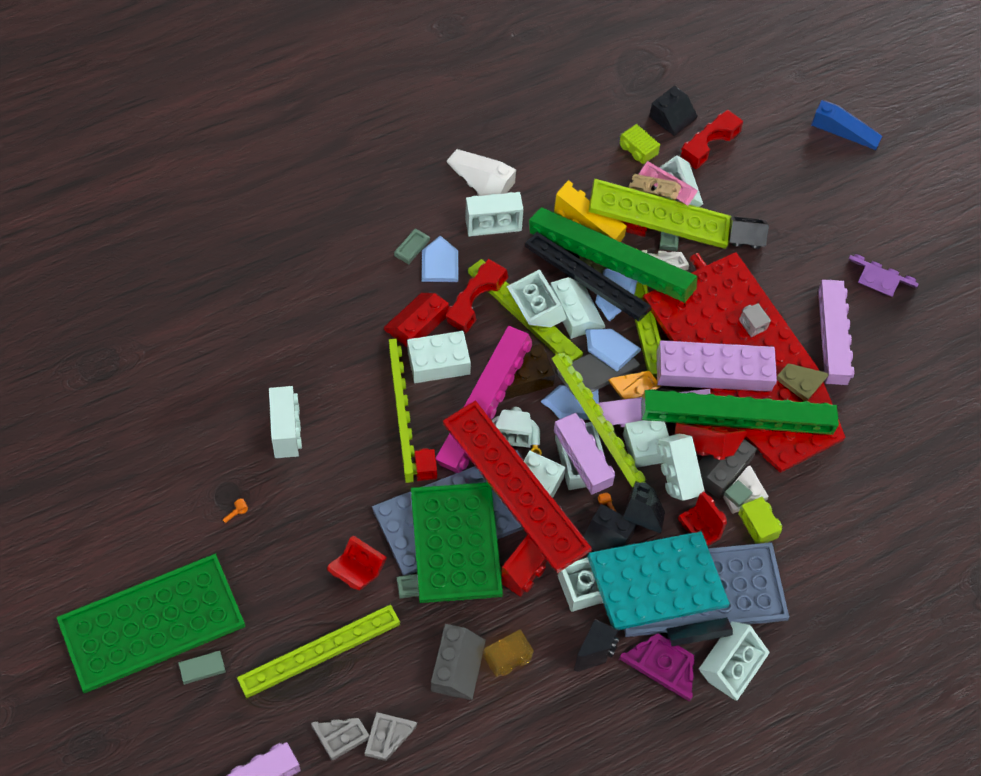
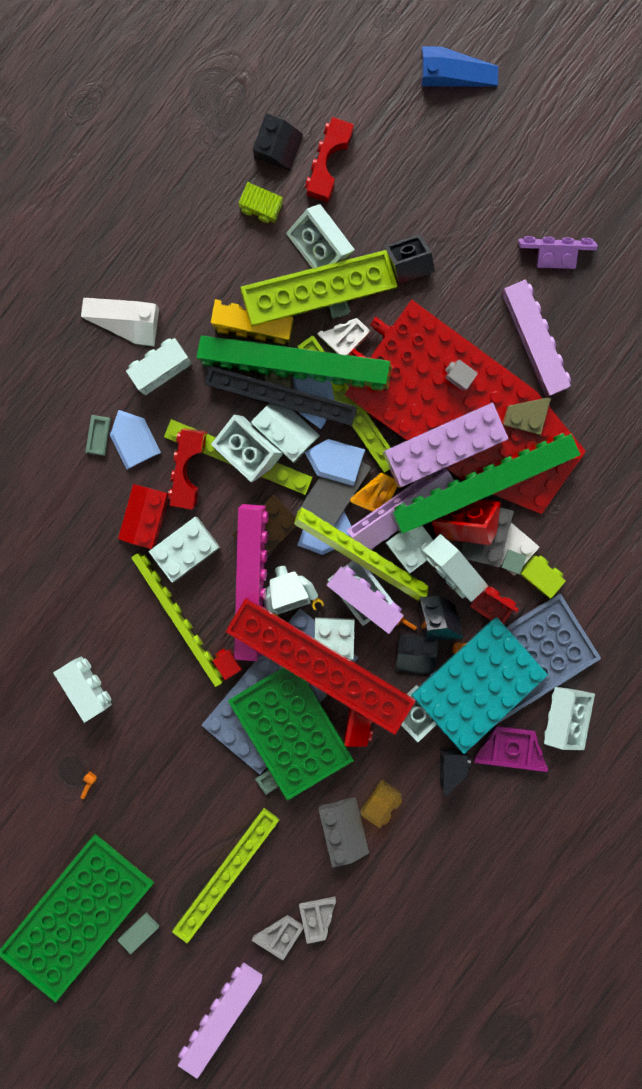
camera: 20 degrees left, 30 degrees up
red bracket [327,536,387,590] -> none
tan piece [629,174,681,200] -> none
bright pink tile [638,161,698,206] -> none
black tile [666,617,733,647] -> none

